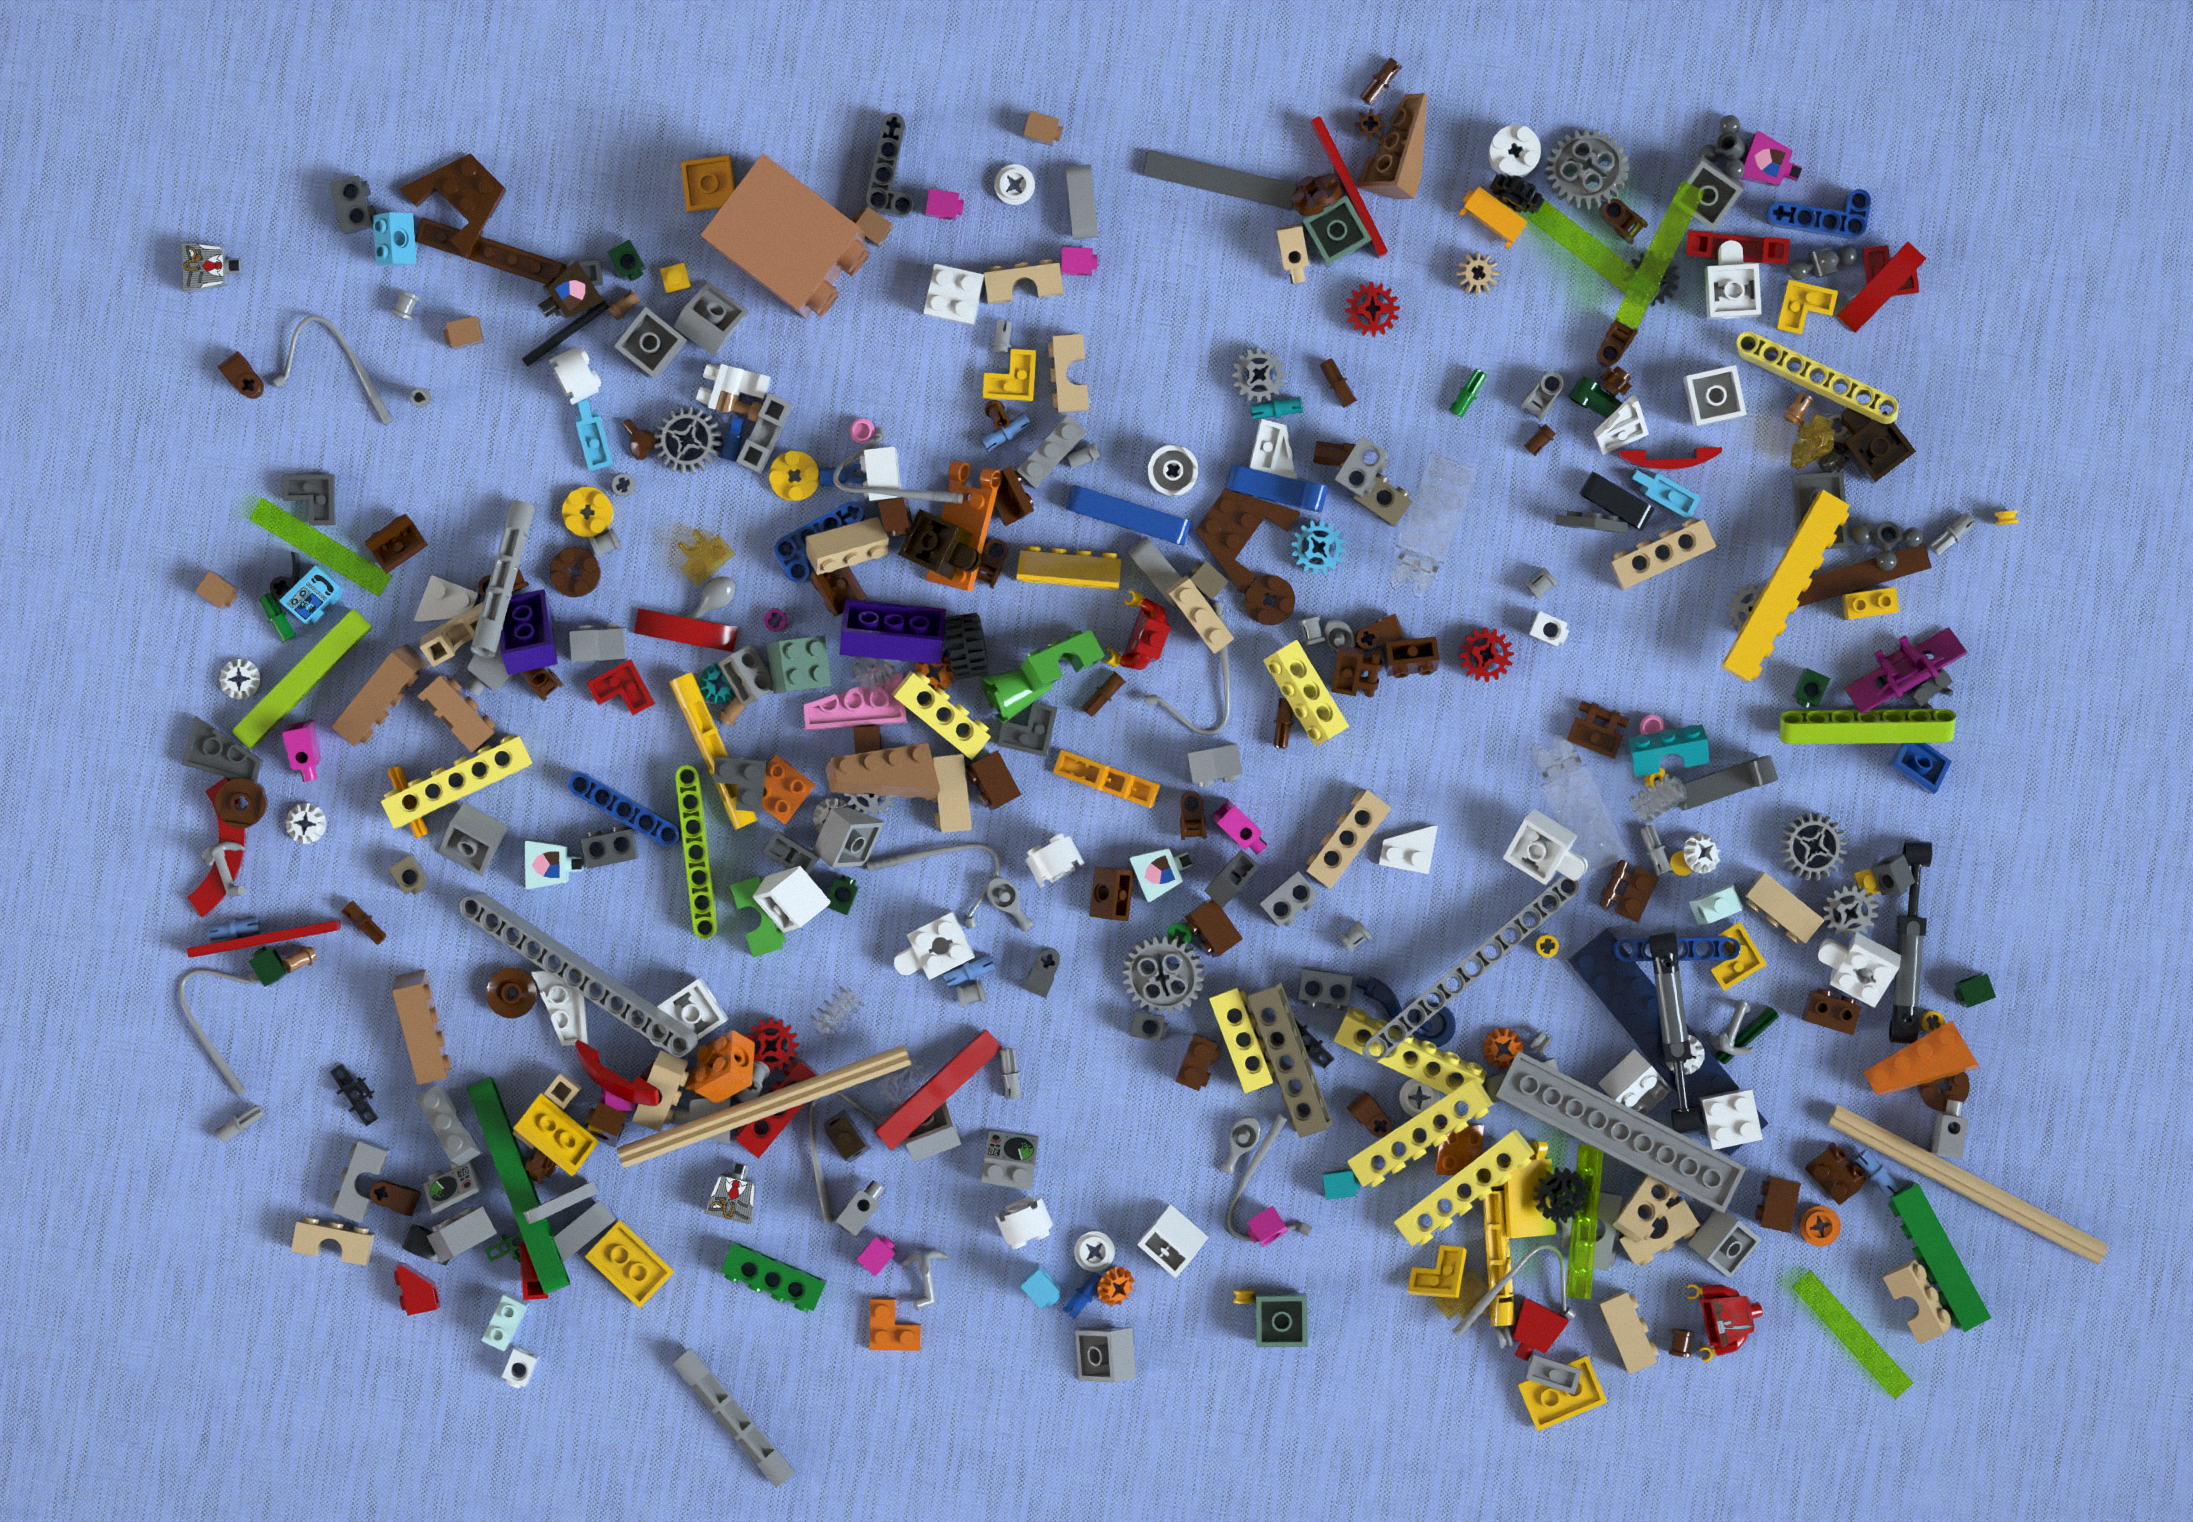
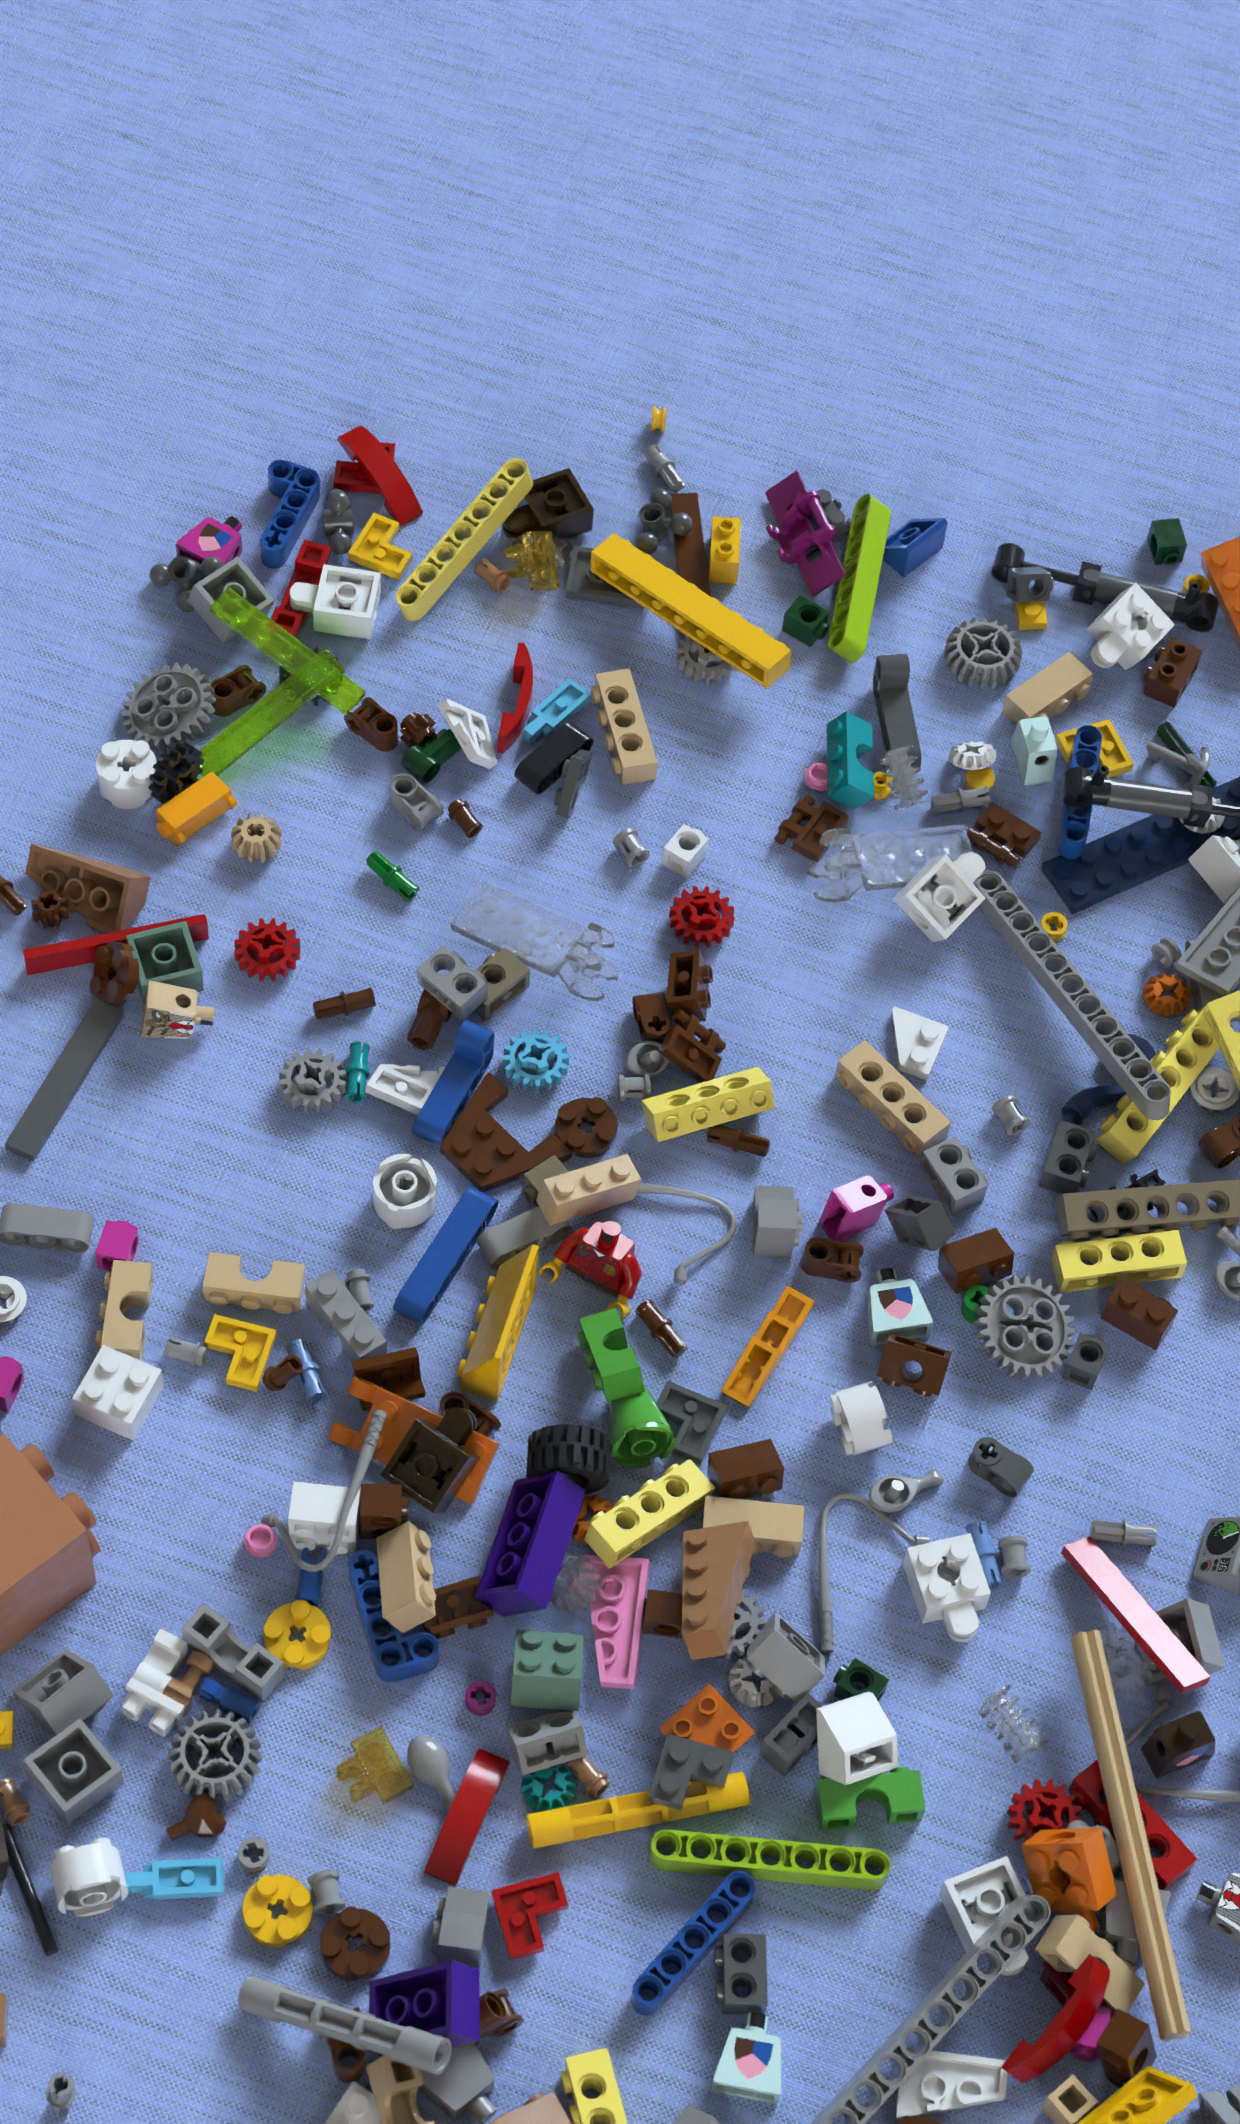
camera: 80 degrees left, 30 degrees down
white brick [1683,365,1747,427] -> none
light grey gear [1822,883,1878,939] -> none

